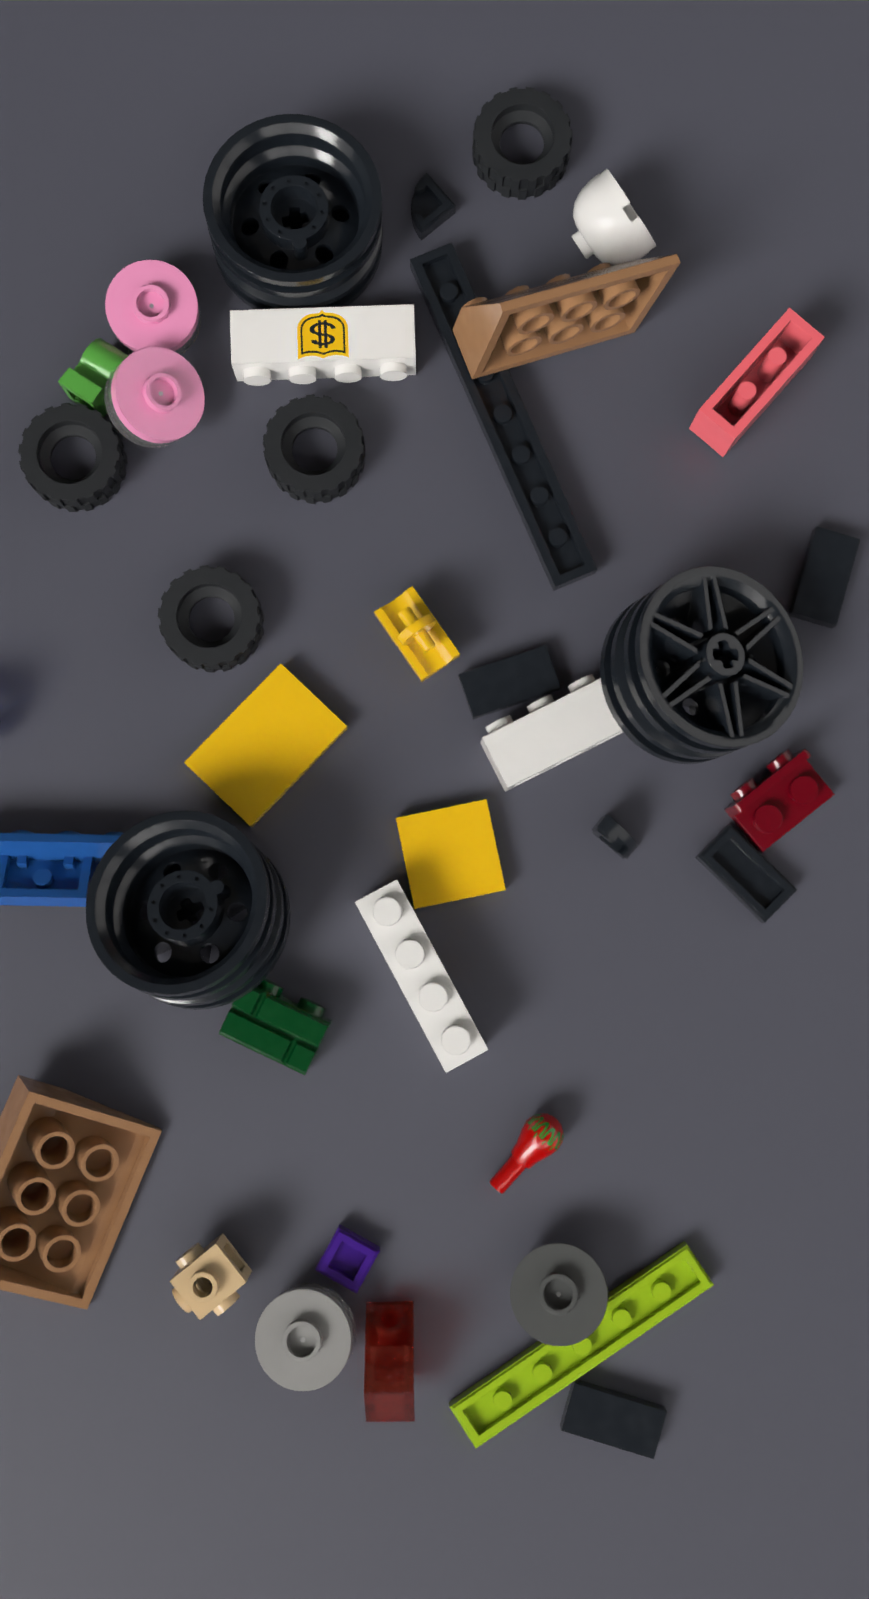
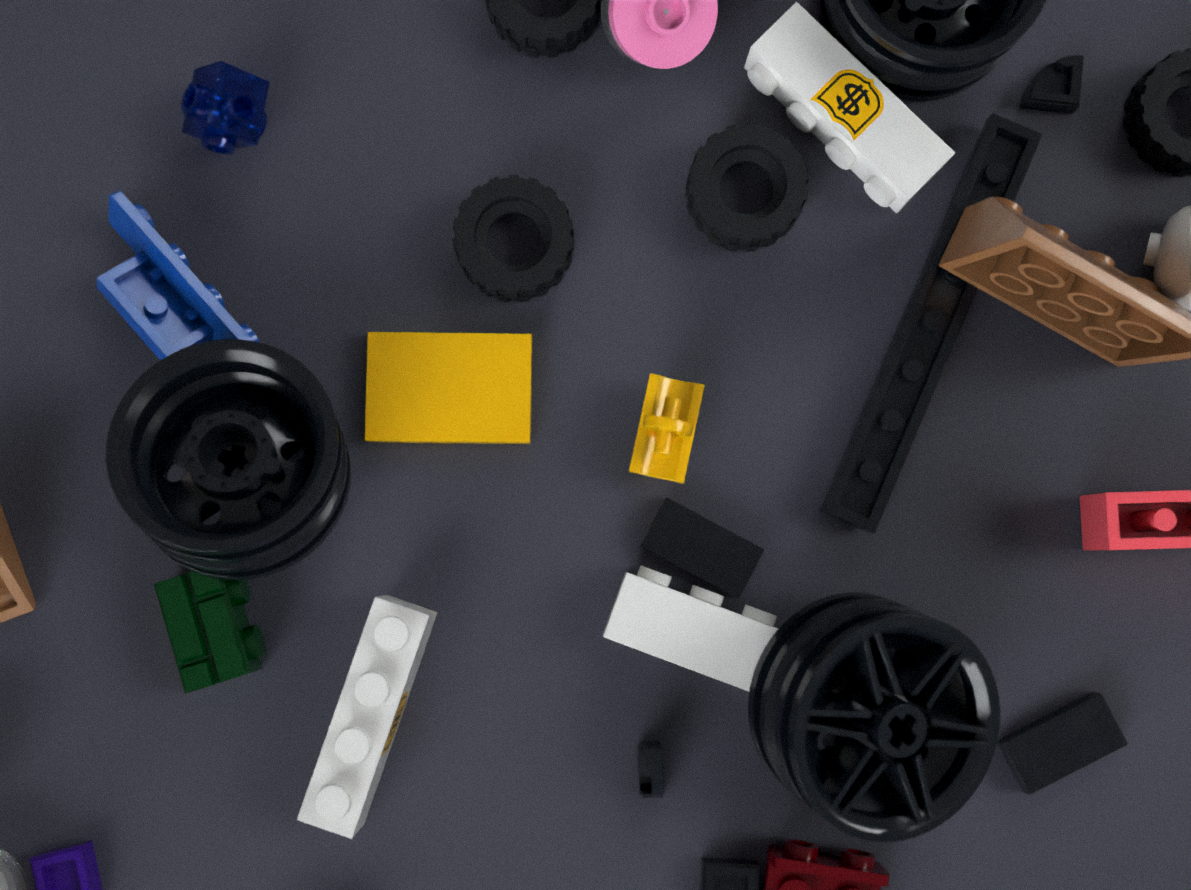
camera: 50 degrees right, 0 degrees up
yellow tile [396,799,506,909] -> none

